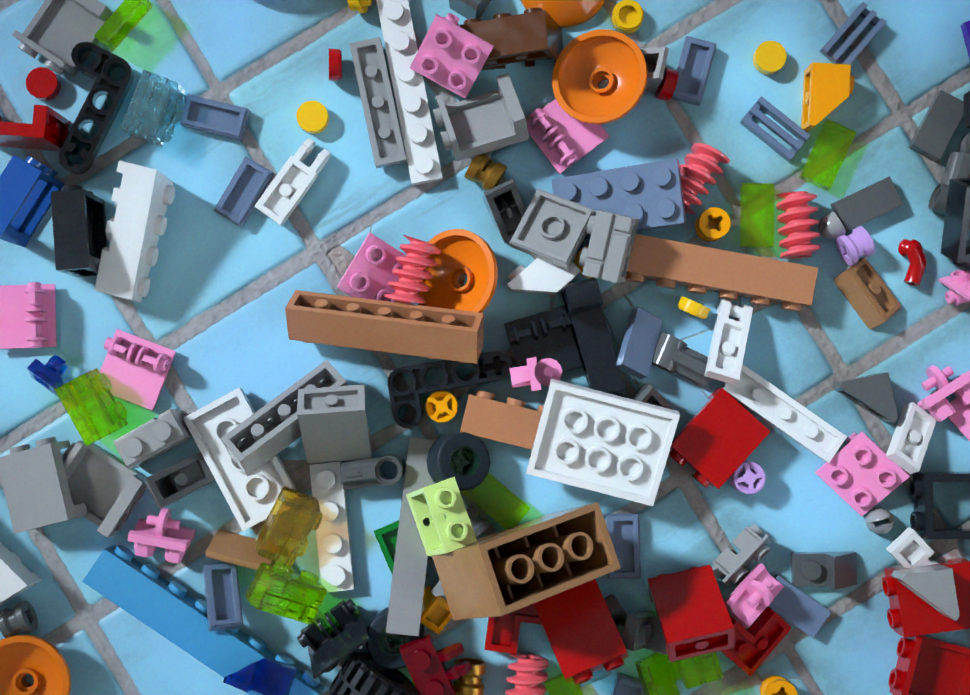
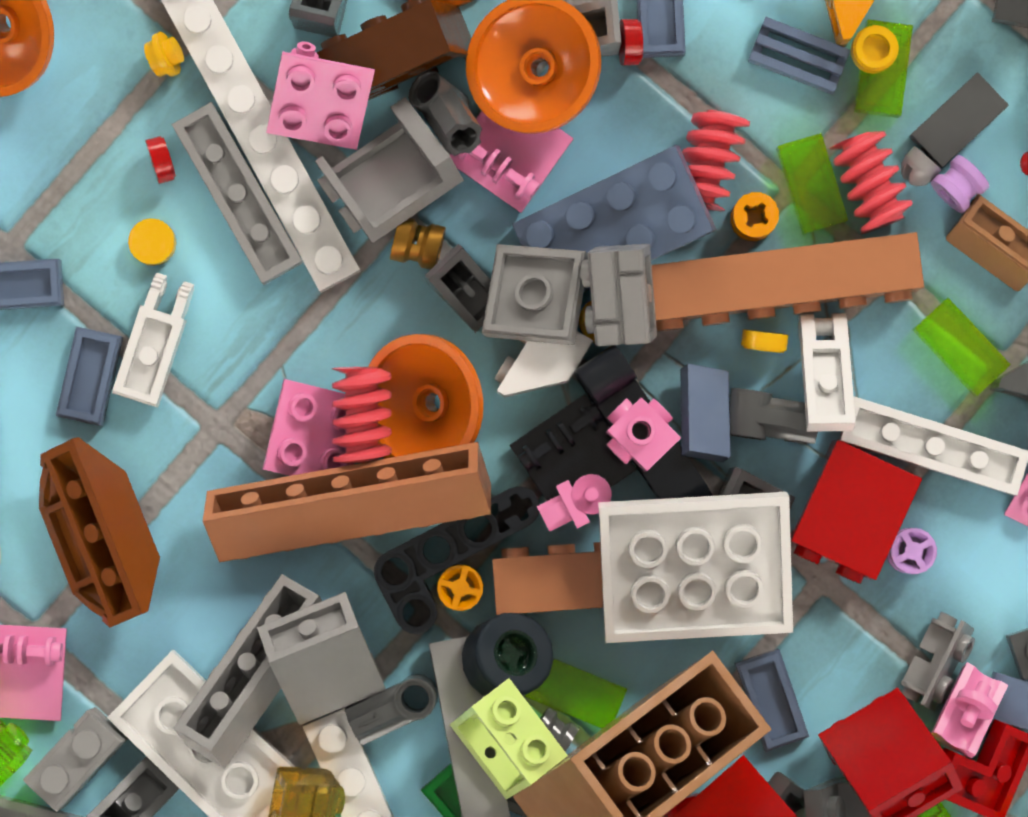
camera: 20 degrees left, 0 degrees up
none -> dark orange wedge [39,437,160,628]
none -> dark grey piece [408,70,482,156]
none -> bright pink brick [606,397,681,472]
none -> yellow tile [851,25,899,74]
none -> clear neon green tile [912,297,1011,397]

